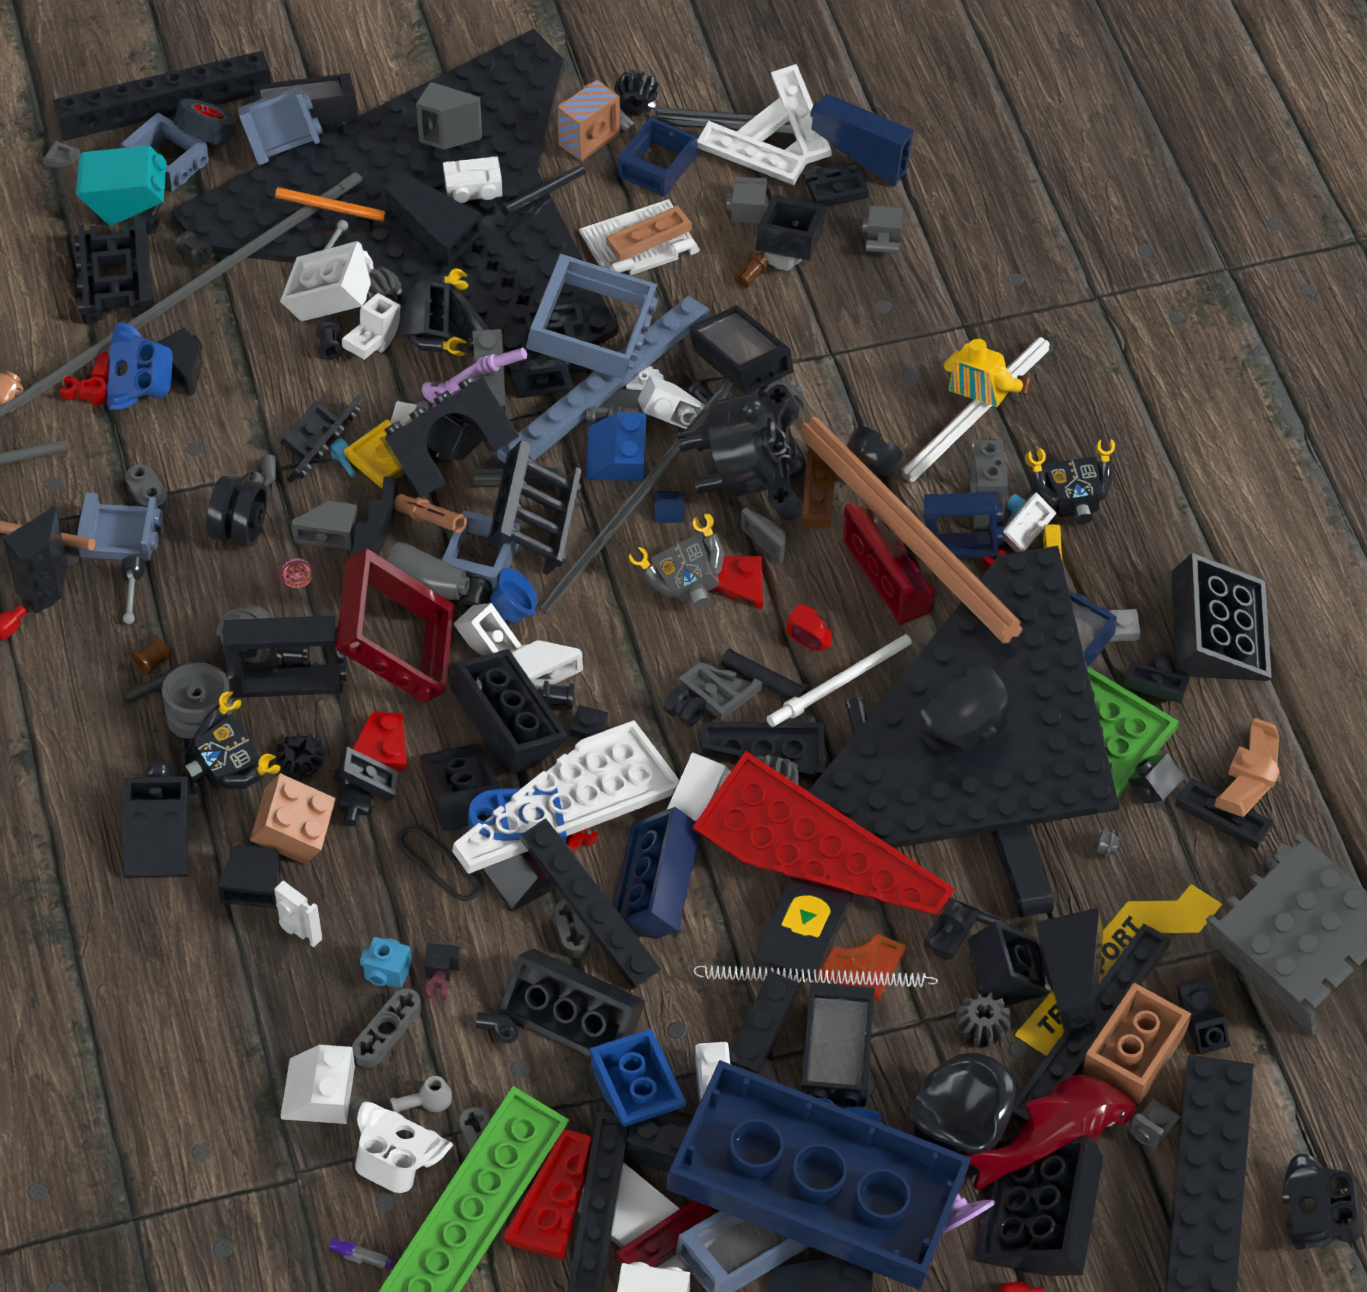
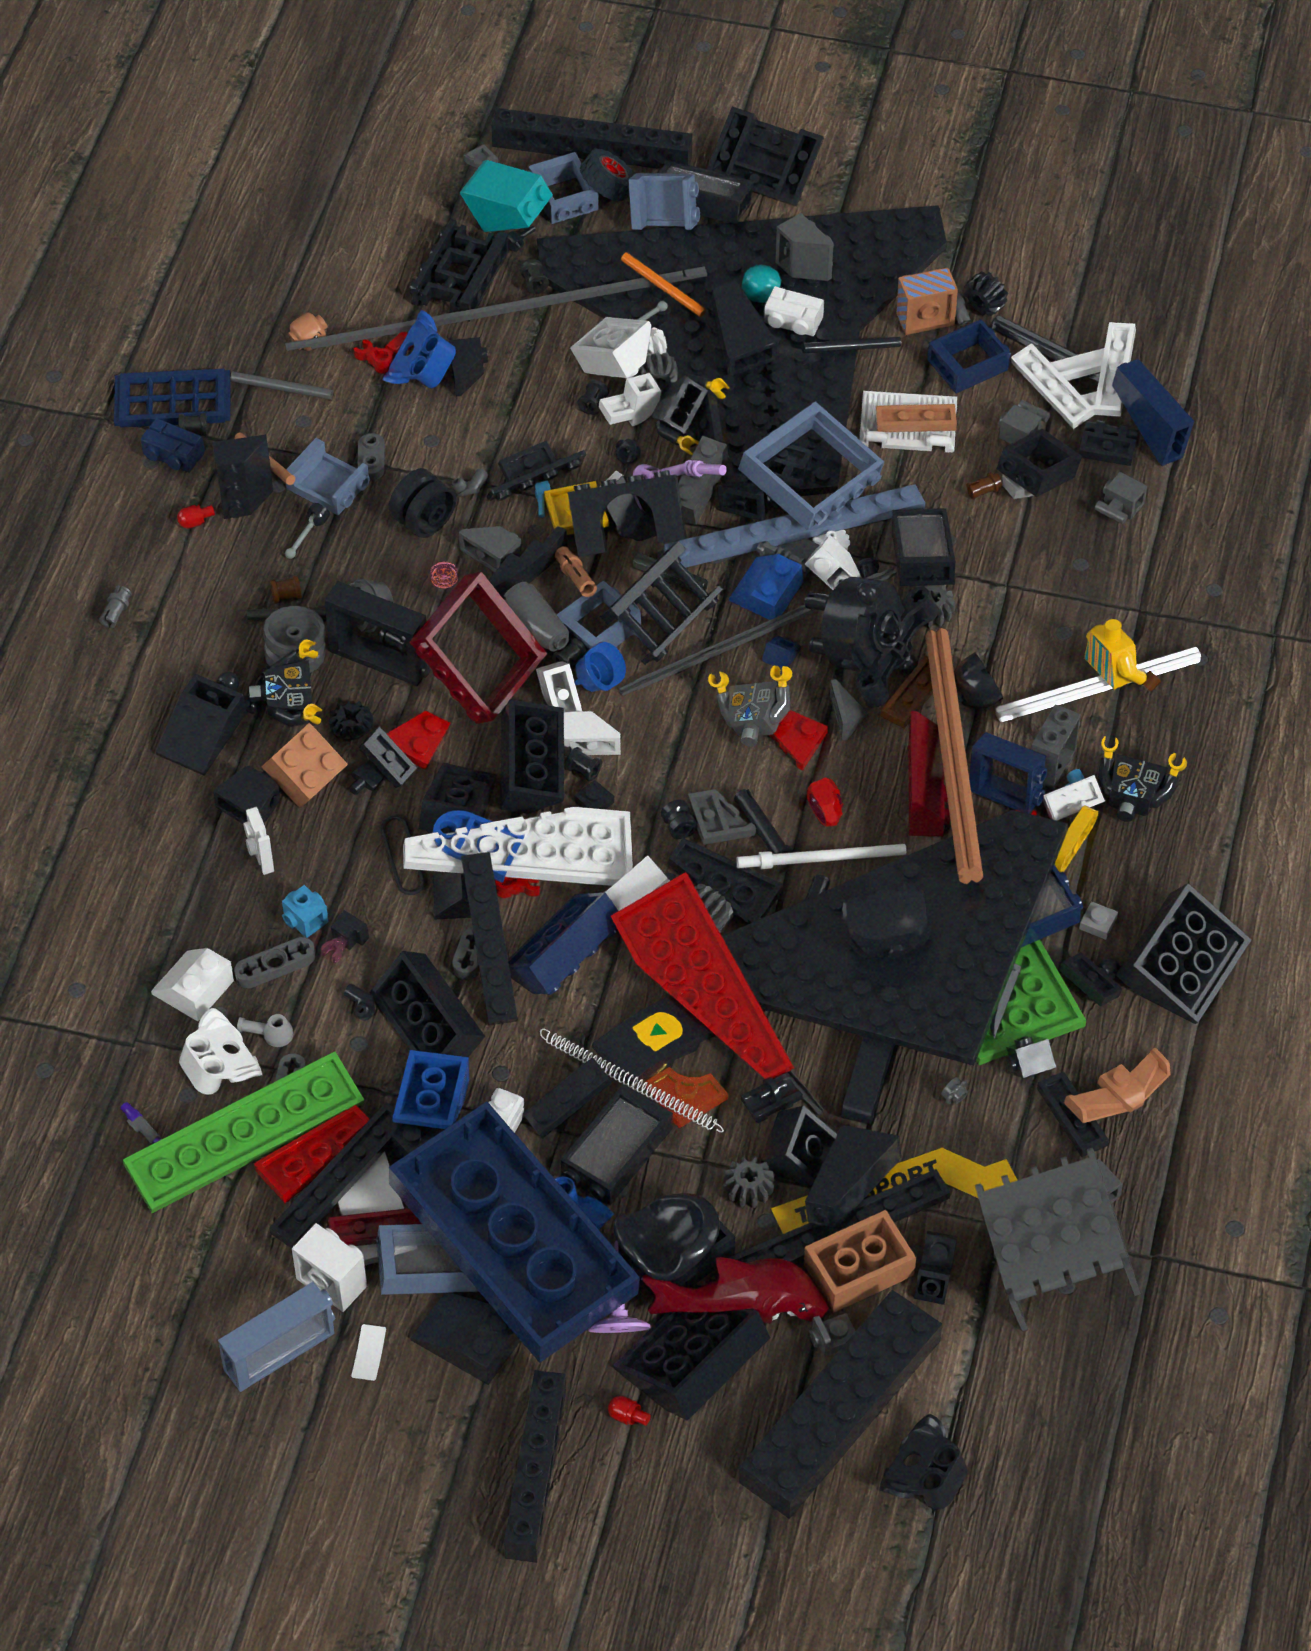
camera: 30 degrees right, 0 degrees up
none -> black plate [615,438,641,464]
none -> black slope [707,106,824,207]
none -> teal hair [741,265,781,303]

